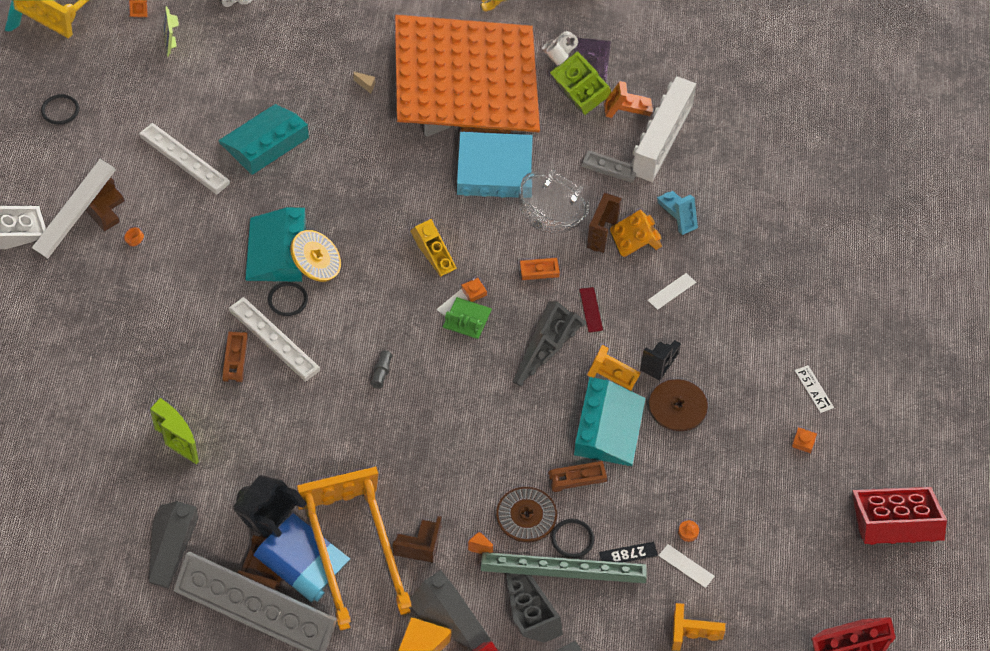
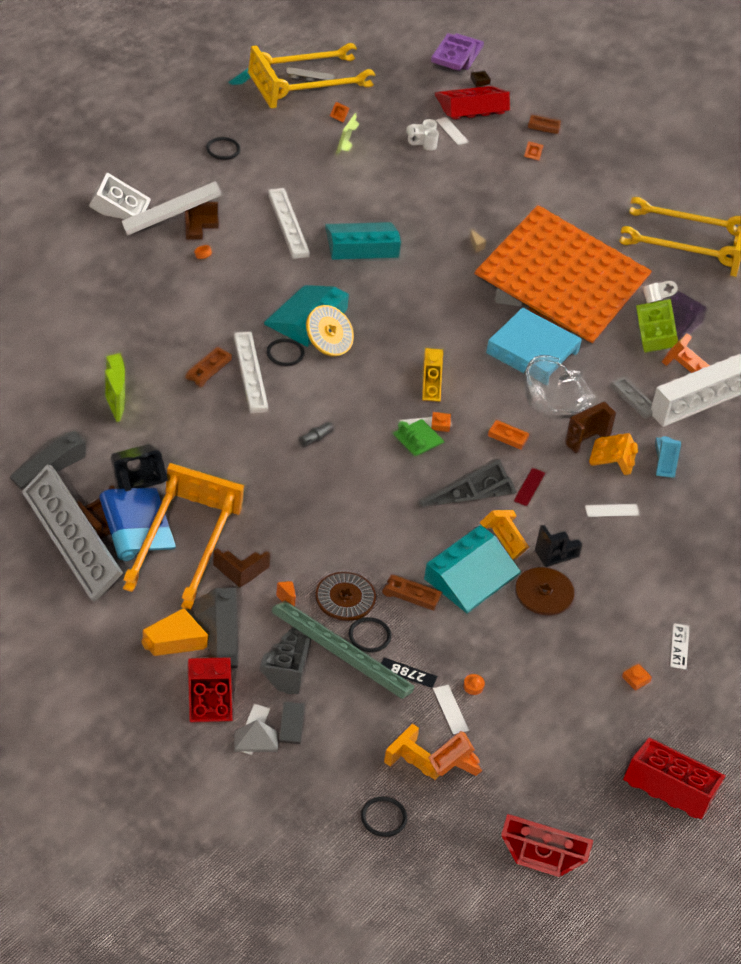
camera: 30 degrees right, 10 degrees down
none -> orange bracket [428,731,482,776]

